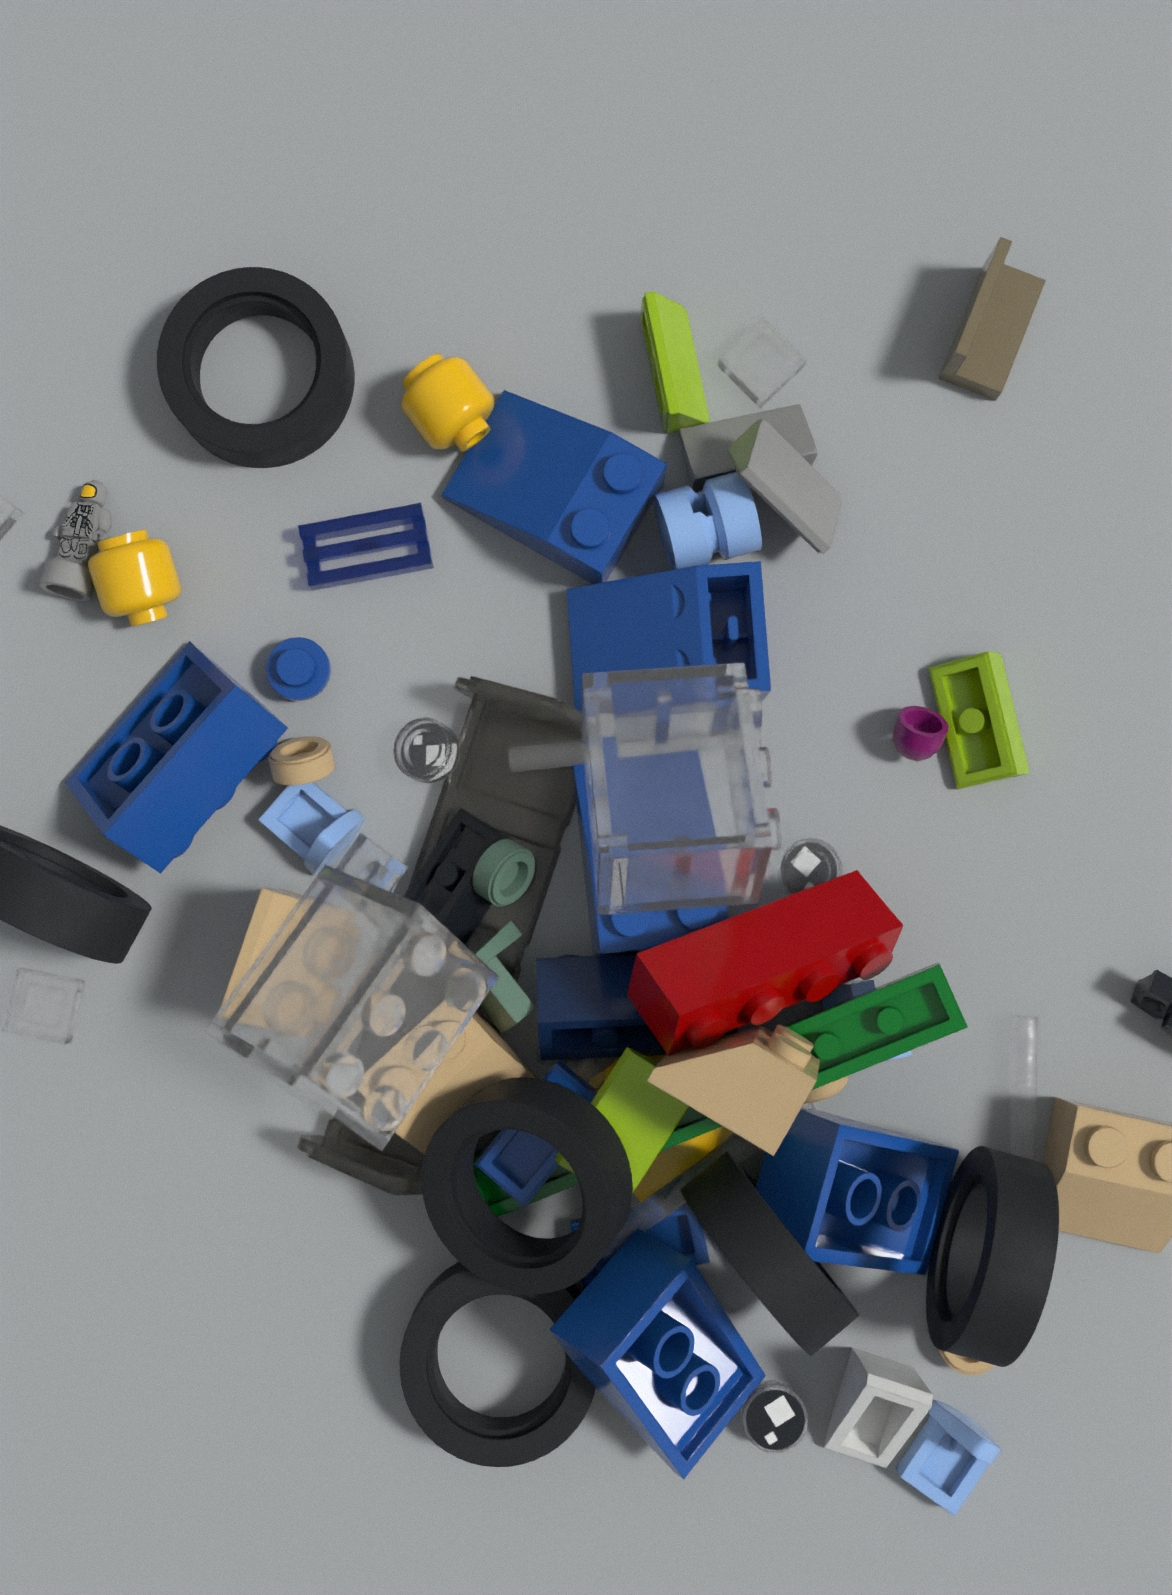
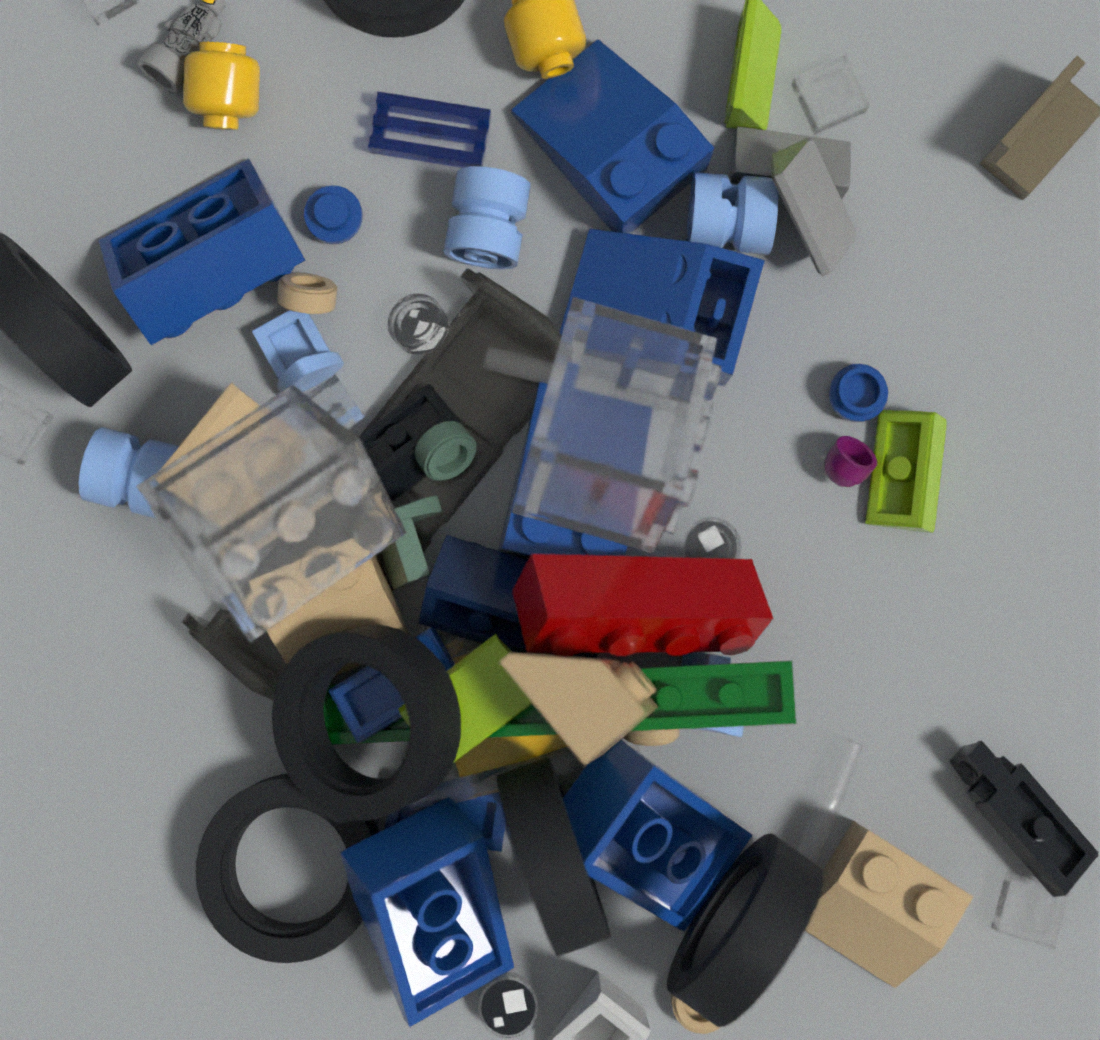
camera: 15 degrees right, 0 degrees up
none -> light blue wheel [79,427,179,521]
none -> light blue wheel [443,166,531,270]
none -> blue plate [829,364,888,422]

